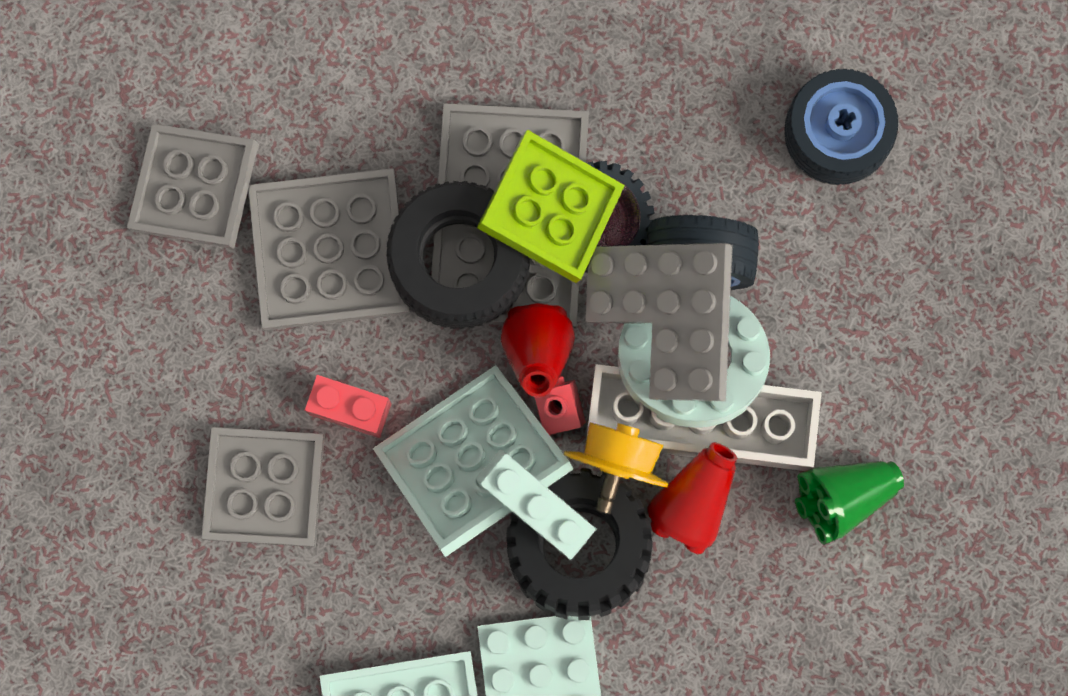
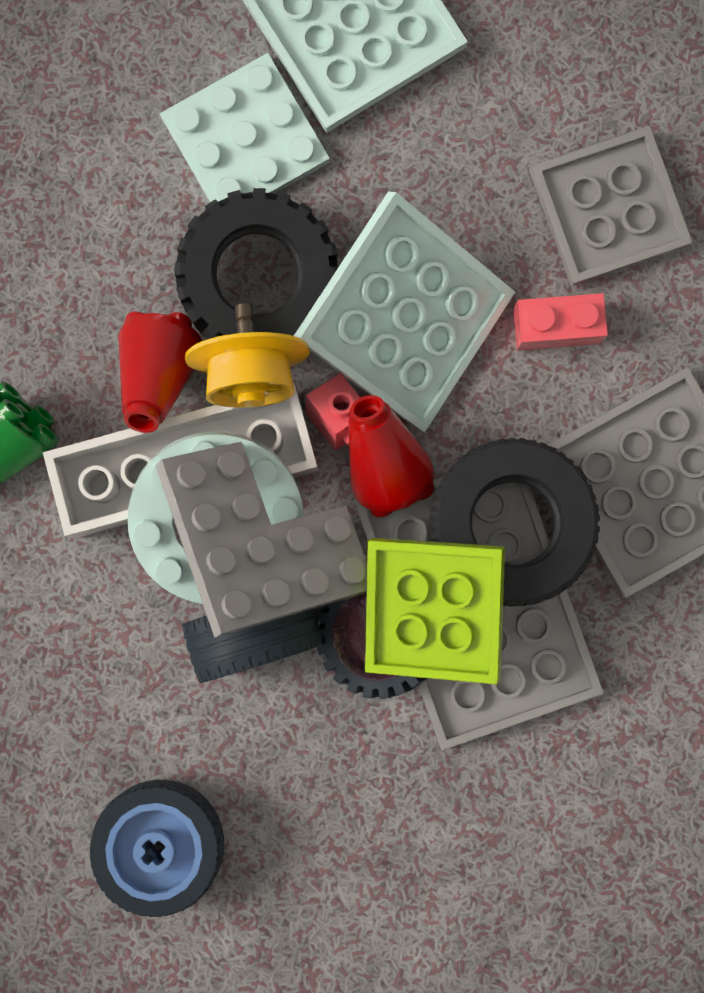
camera: 160 degrees right, 5 degrees up
light aqua brick [476,449,596,559] -> none

